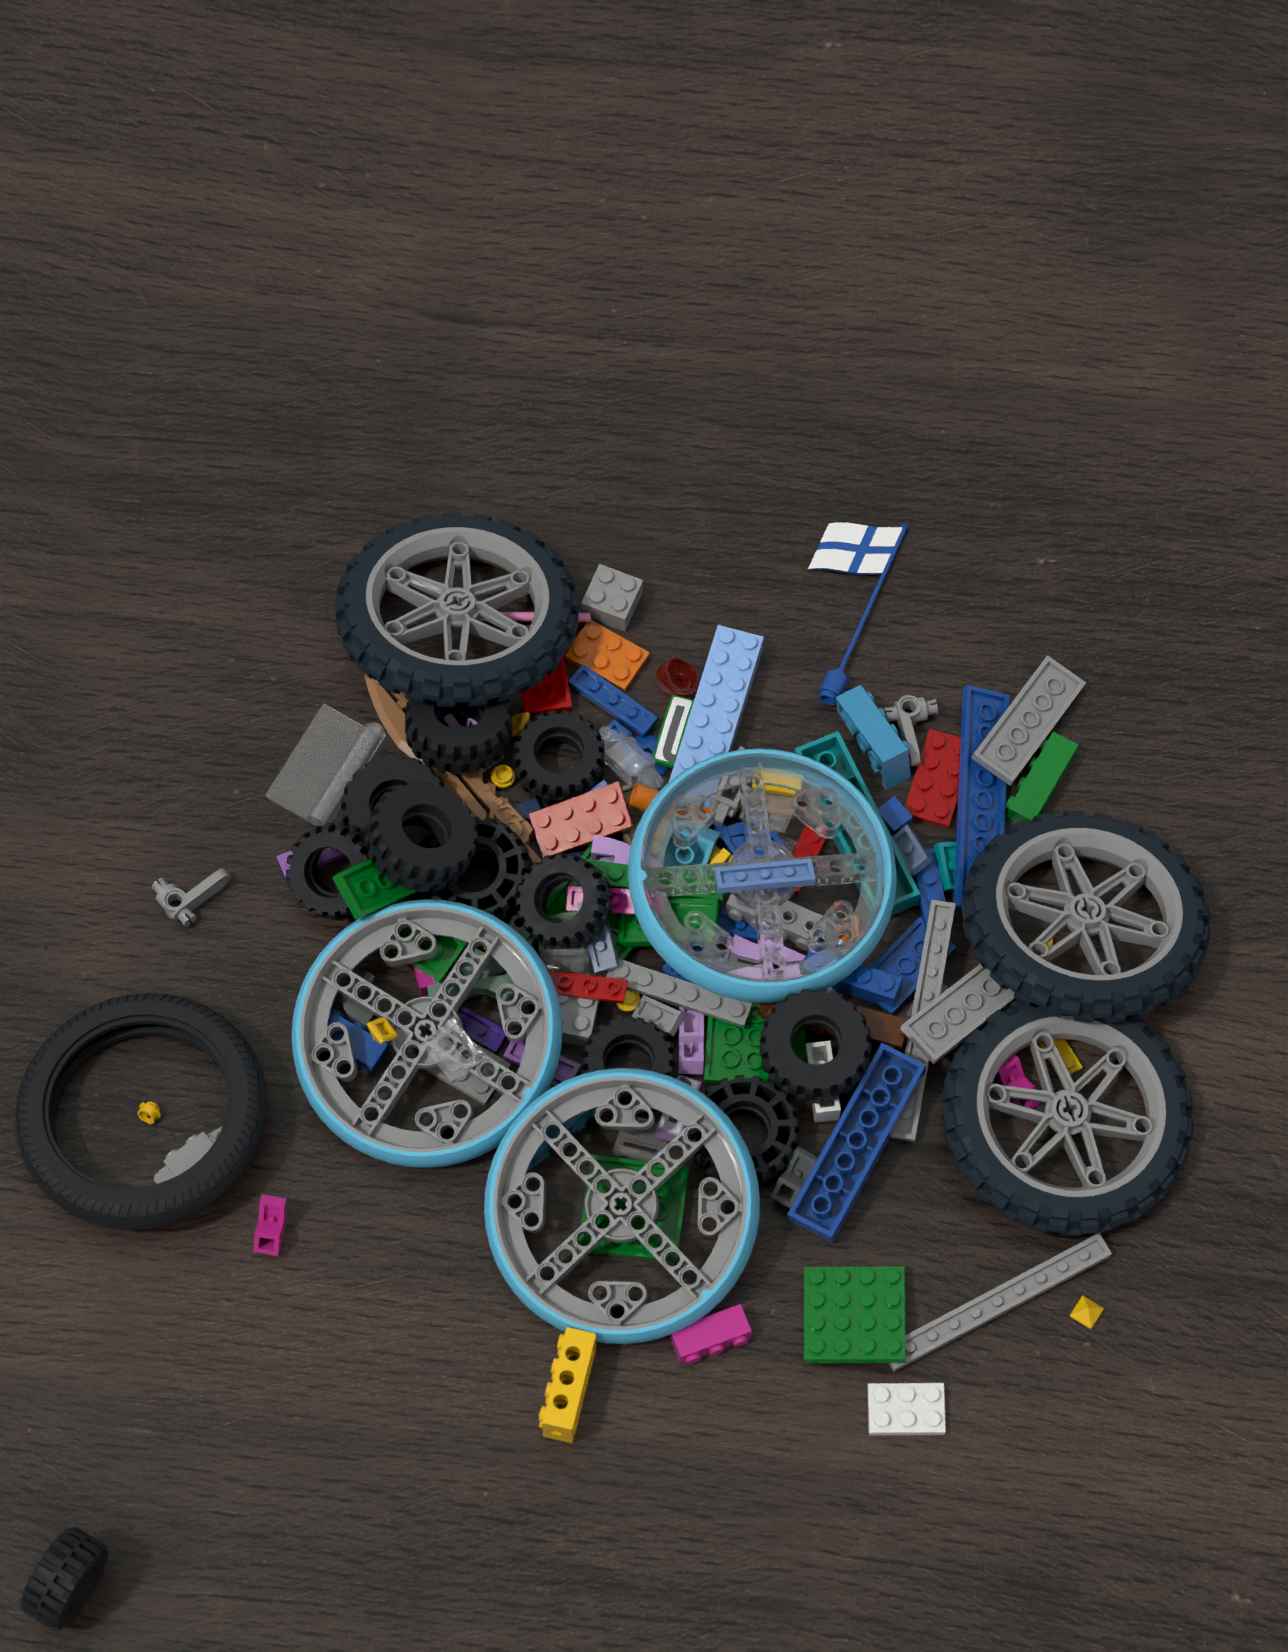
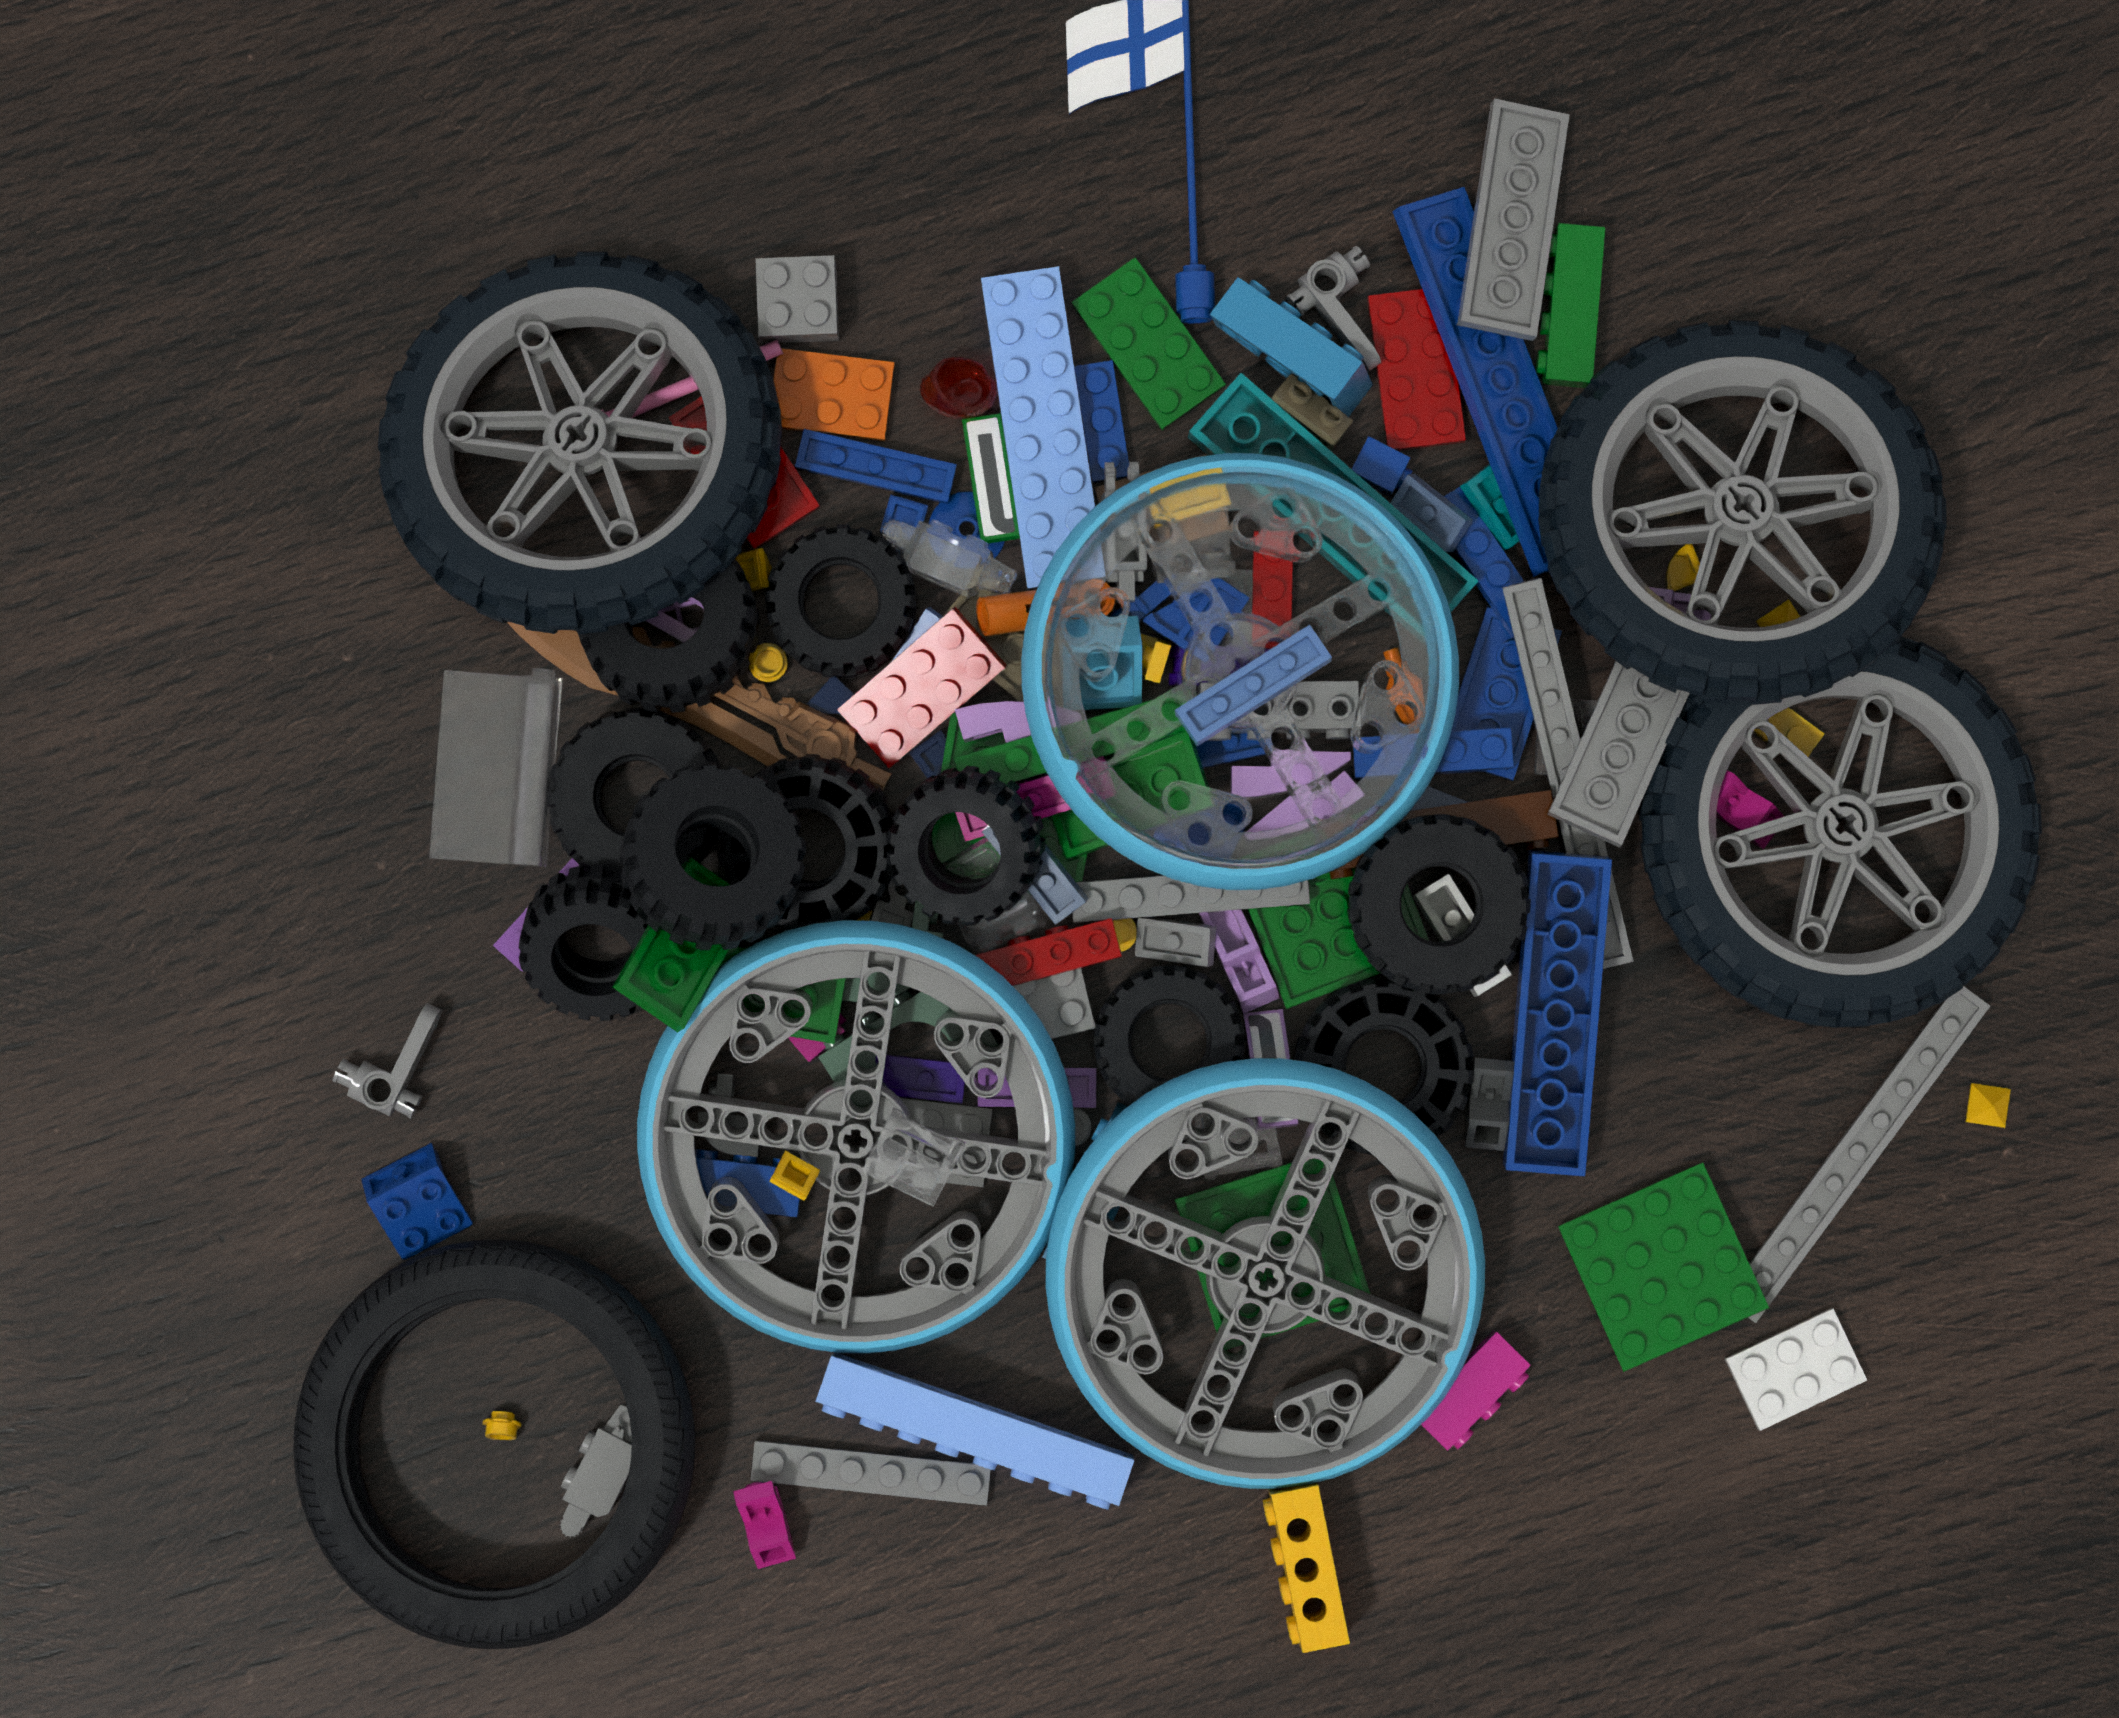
camera: 25 degrees left, 20 degrees up
none -> blue bracket [361,1143,472,1260]
none -> light grey plate [751,1440,991,1506]
none -> light blue brick [815,1352,1134,1510]
none -> green plate [1071,257,1226,431]
none -> blue plate [1074,360,1129,484]
none -> dark tan bracket [1272,374,1353,452]

